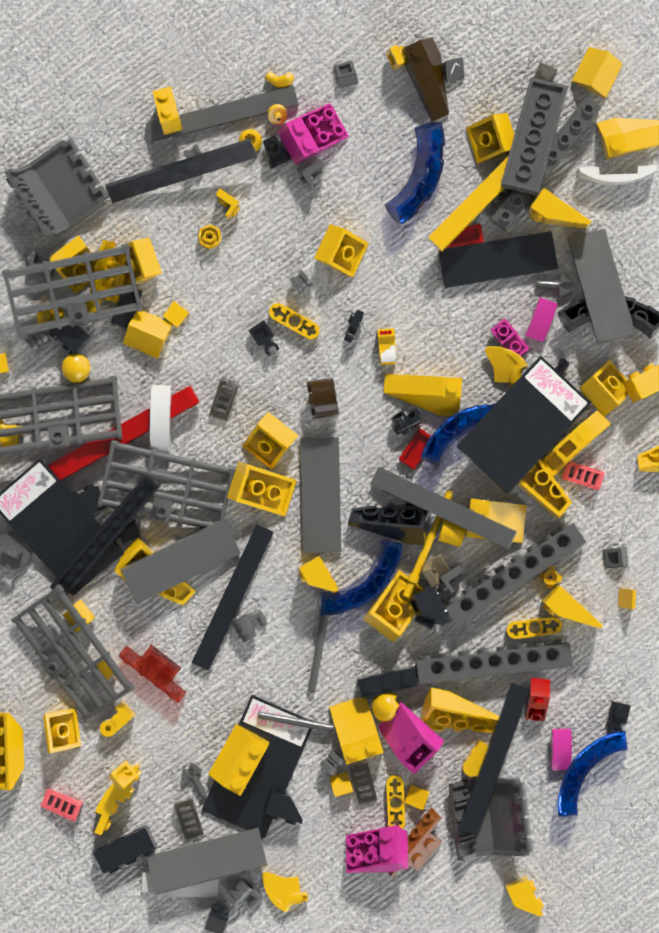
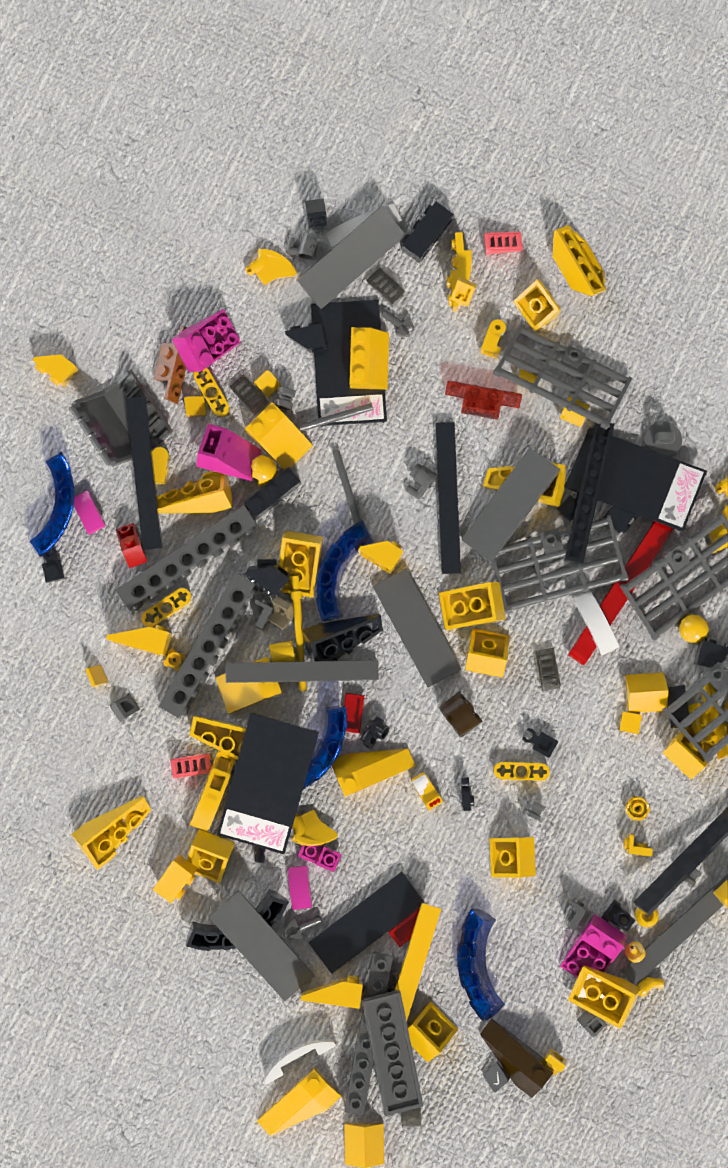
camera: 155 degrees right, 5 degrees down
none -> yellow slope [568,966,642,1029]

